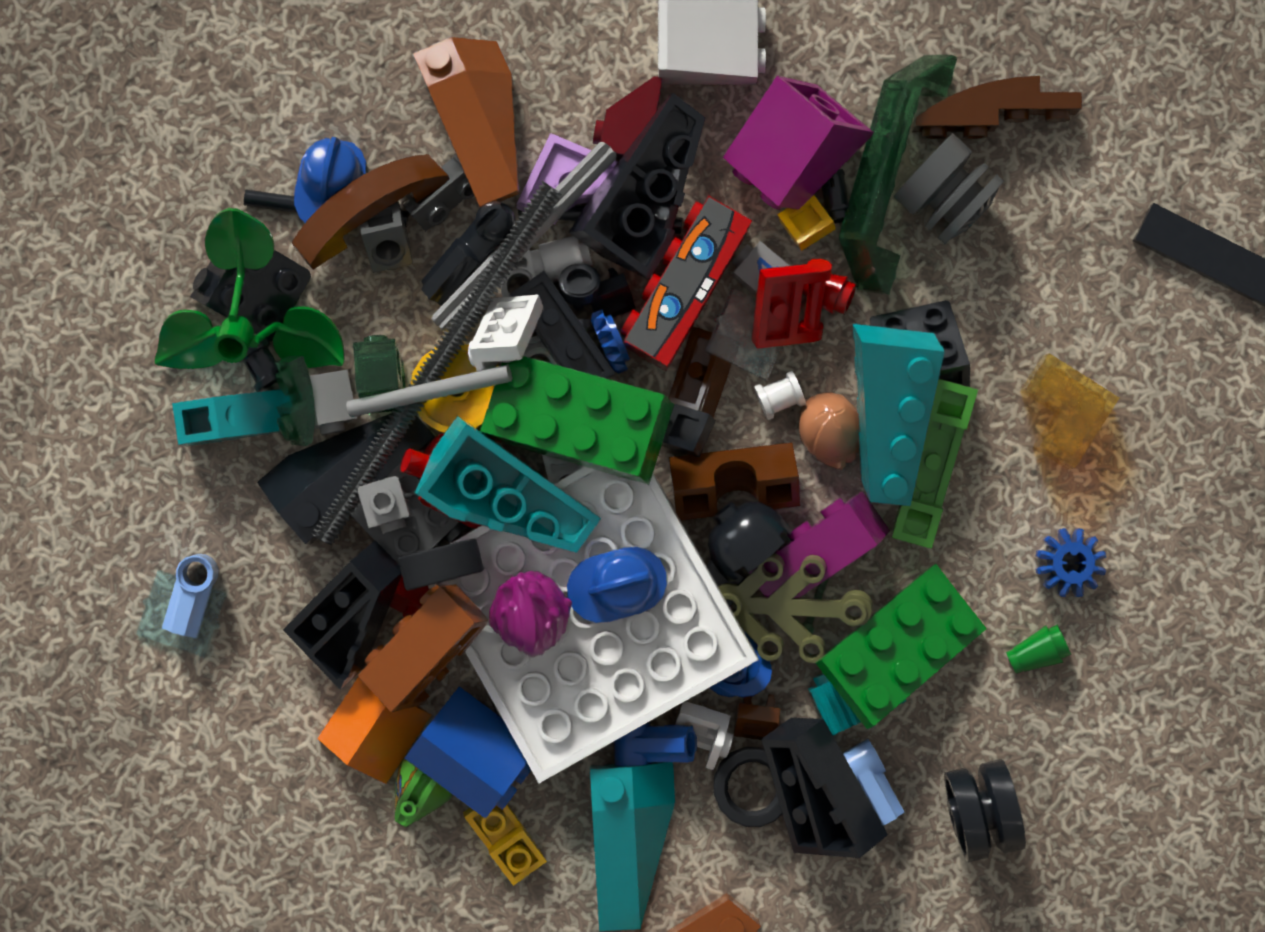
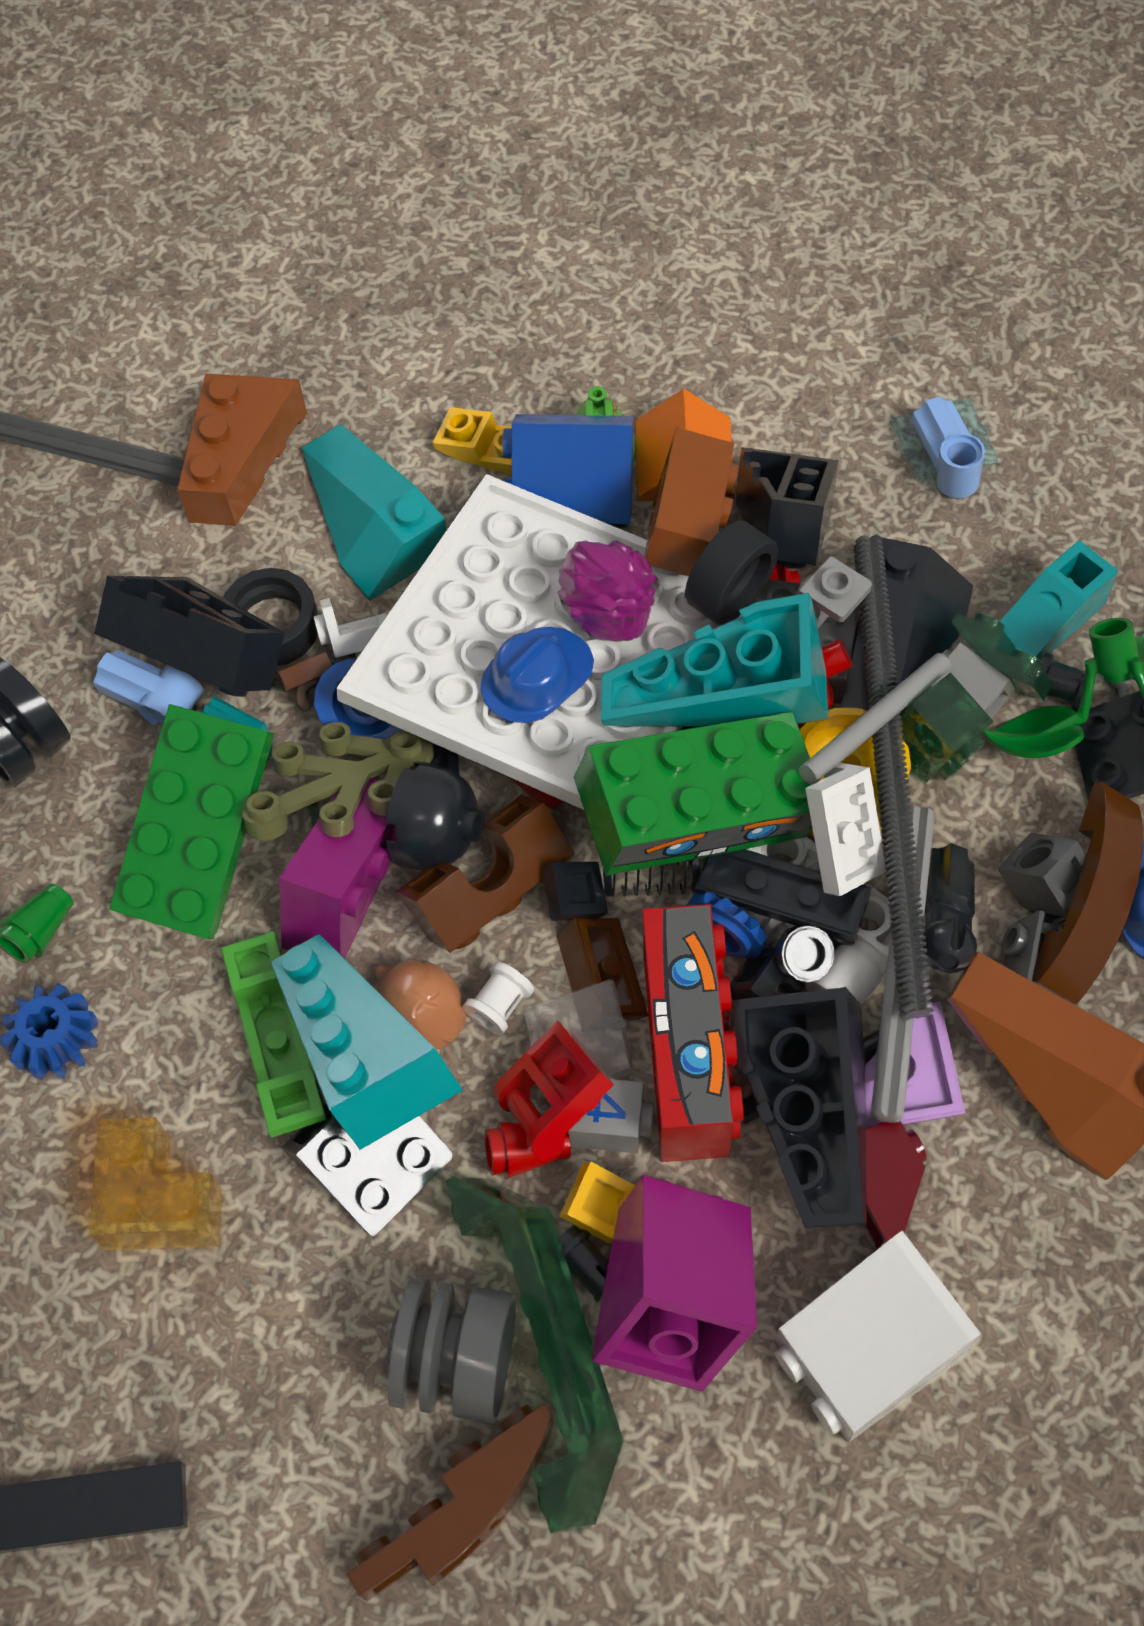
camera: 150 degrees right, 25 degrees down
blue piece [614,722,697,766] -> none

